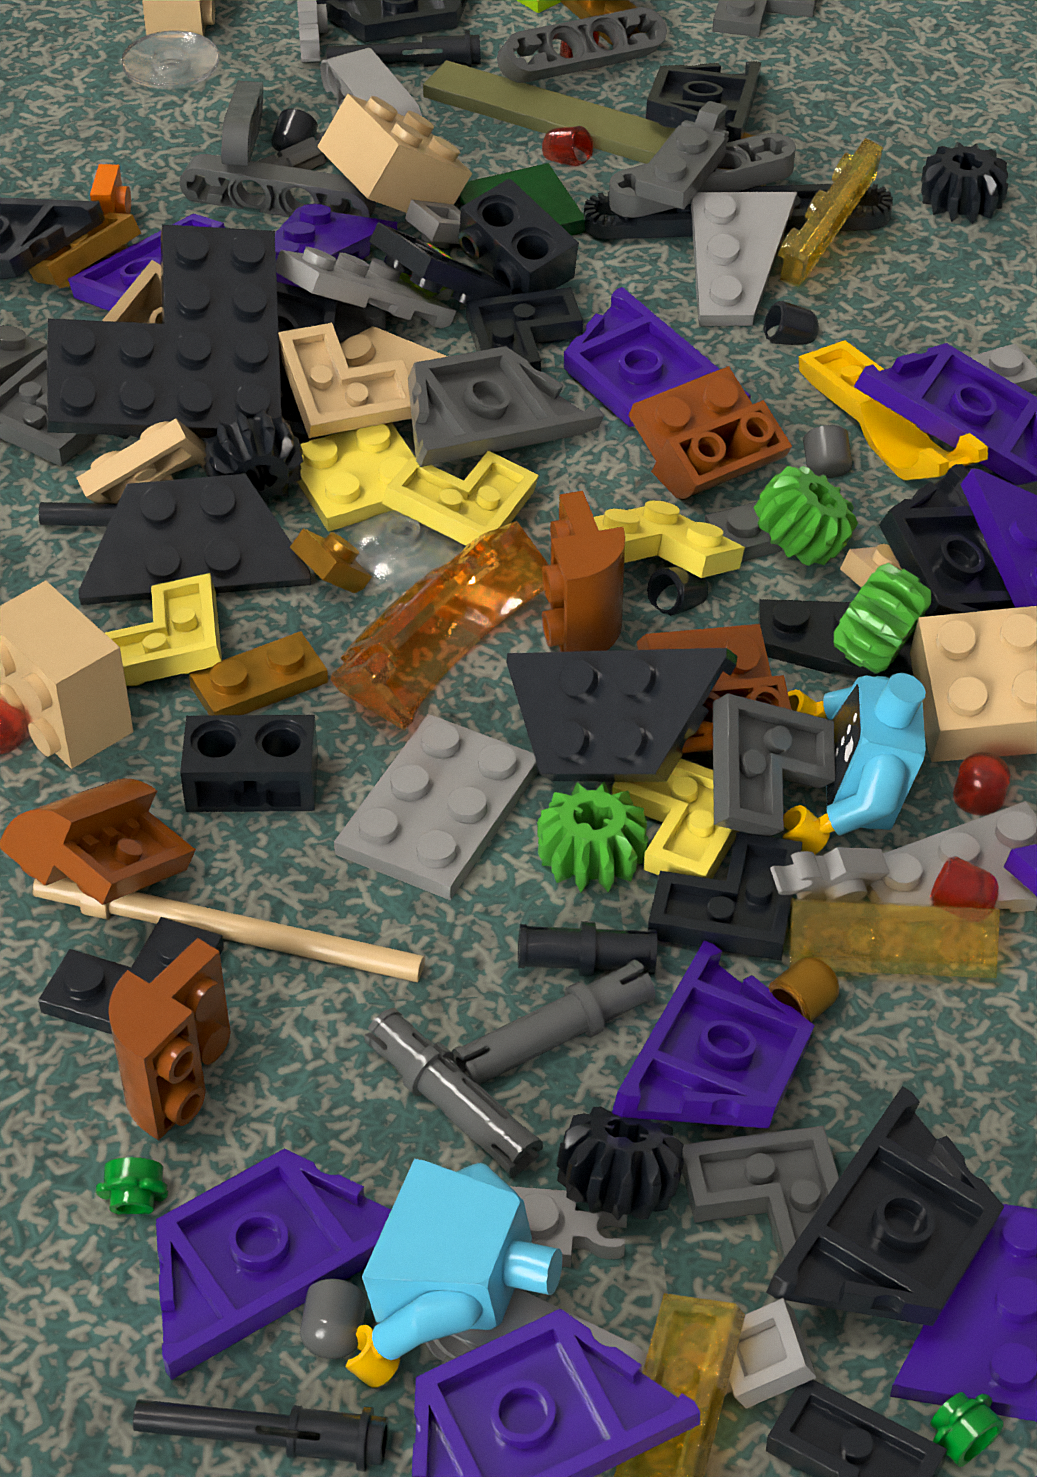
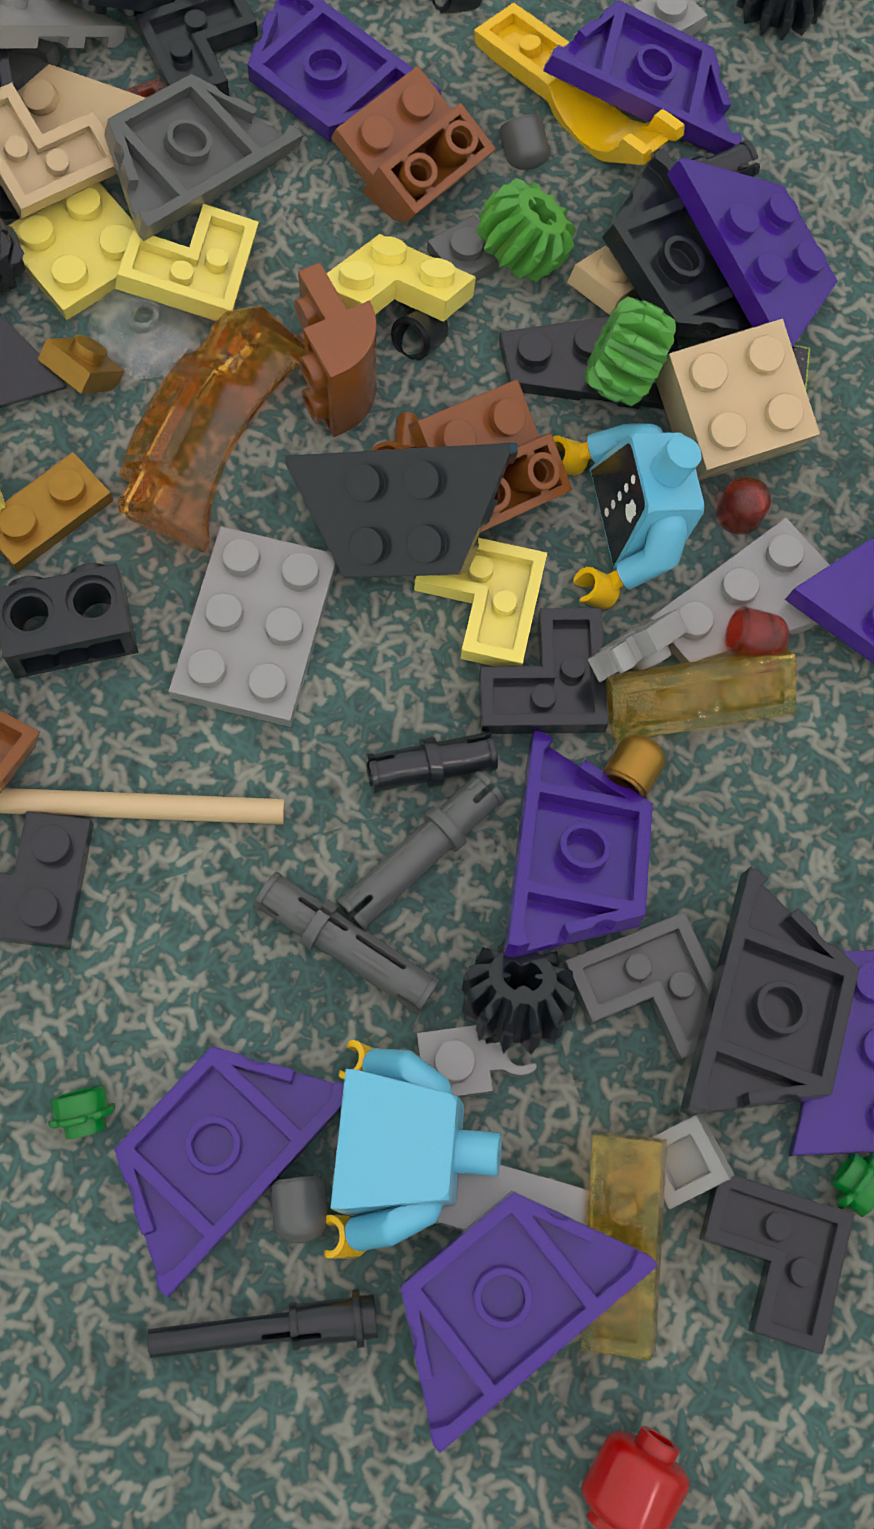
camera: 20 degrees left, 25 degrees up
dark orange brick [109,938,231,1141] -> none
bright green gear [537,782,648,893] -> none
dark grey plate [713,694,835,837] -> none

